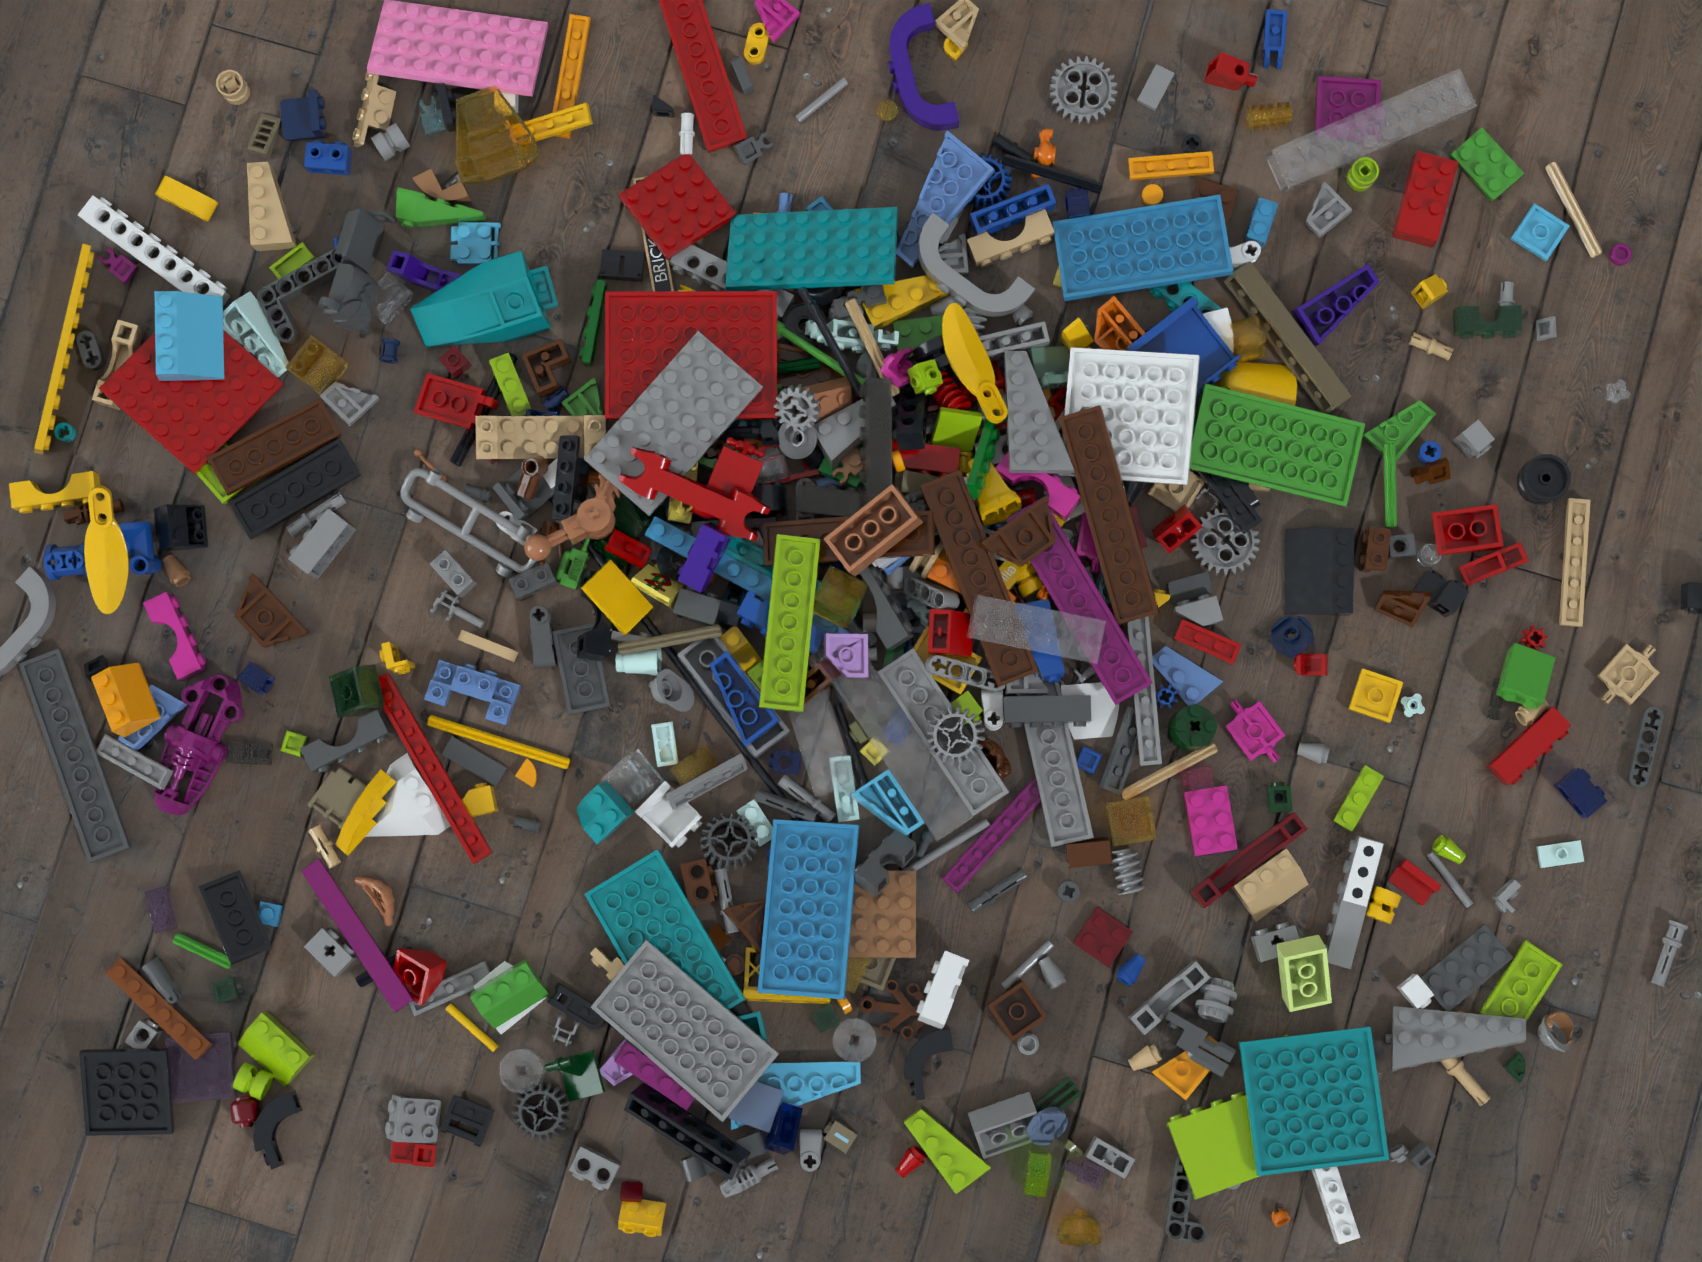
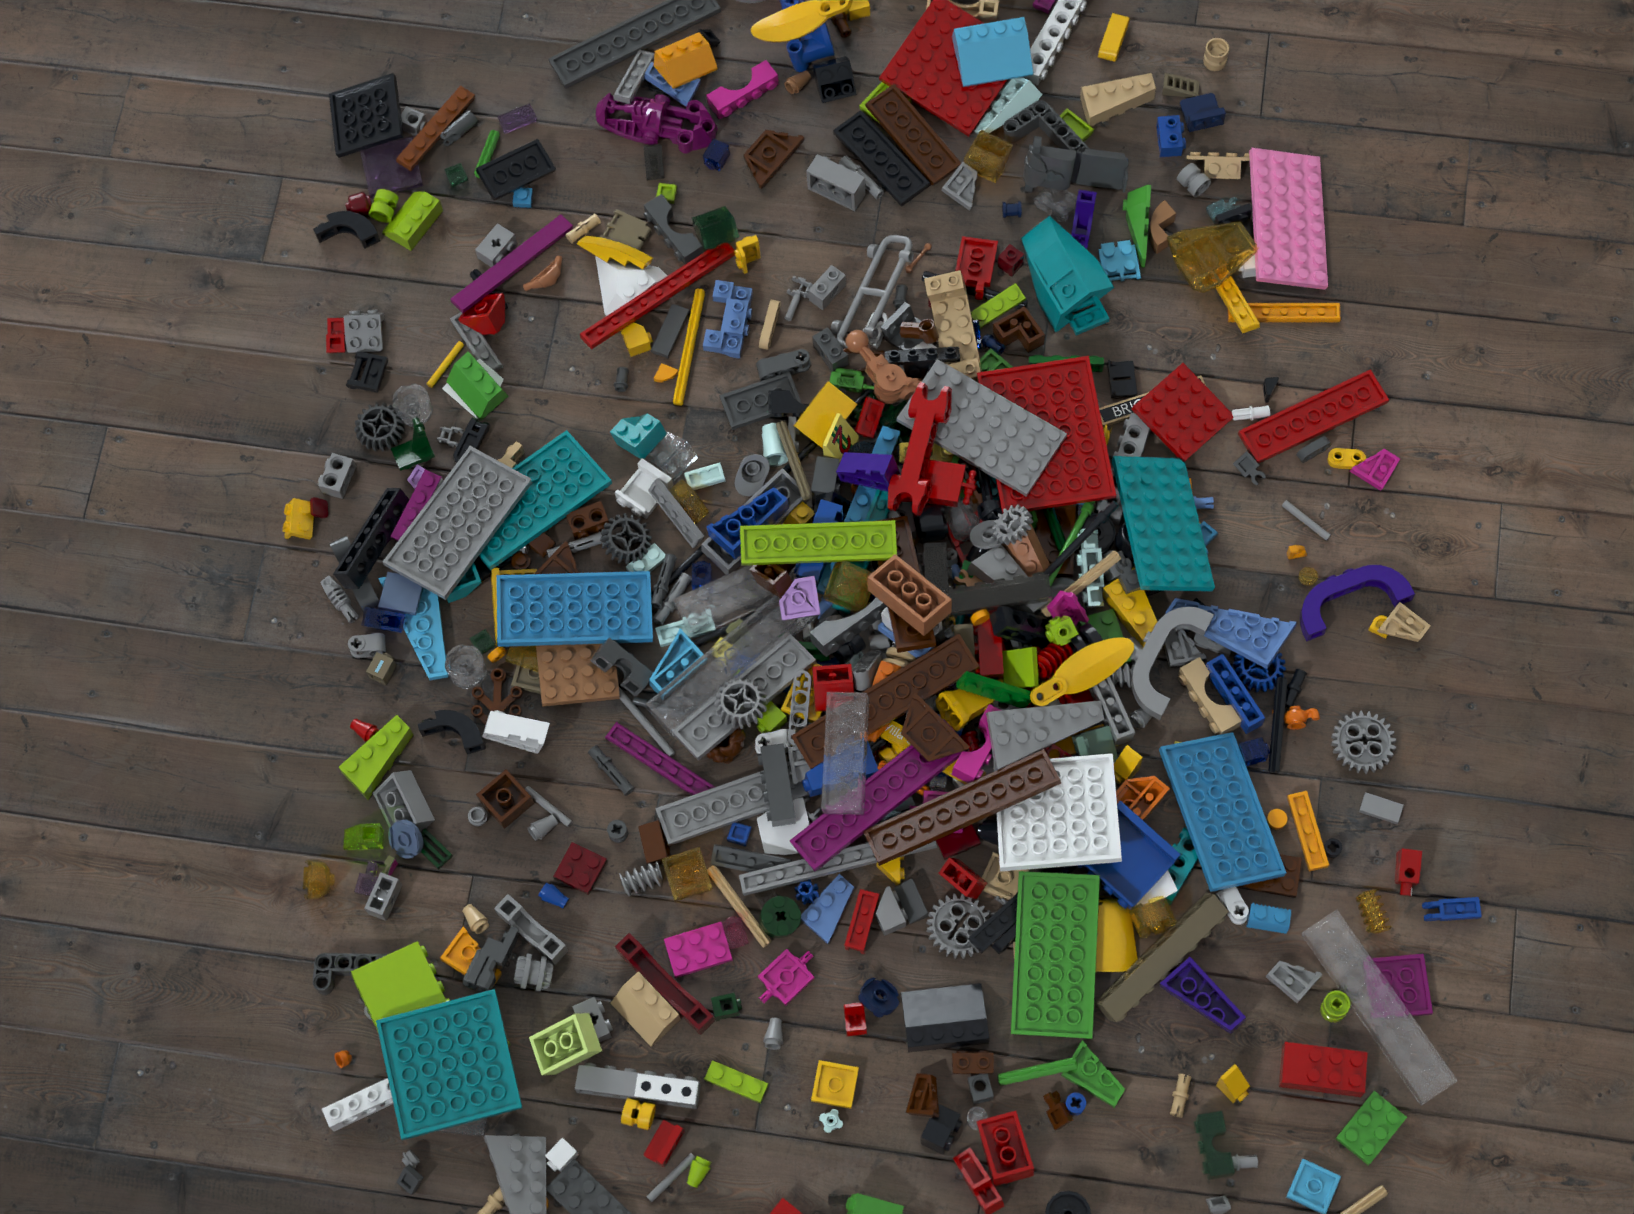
camera: 80 degrees right, 15 degrees down
light grey brick [1452,419,1495,460] -> none
none -> light orange tile [1287,545,1307,560]

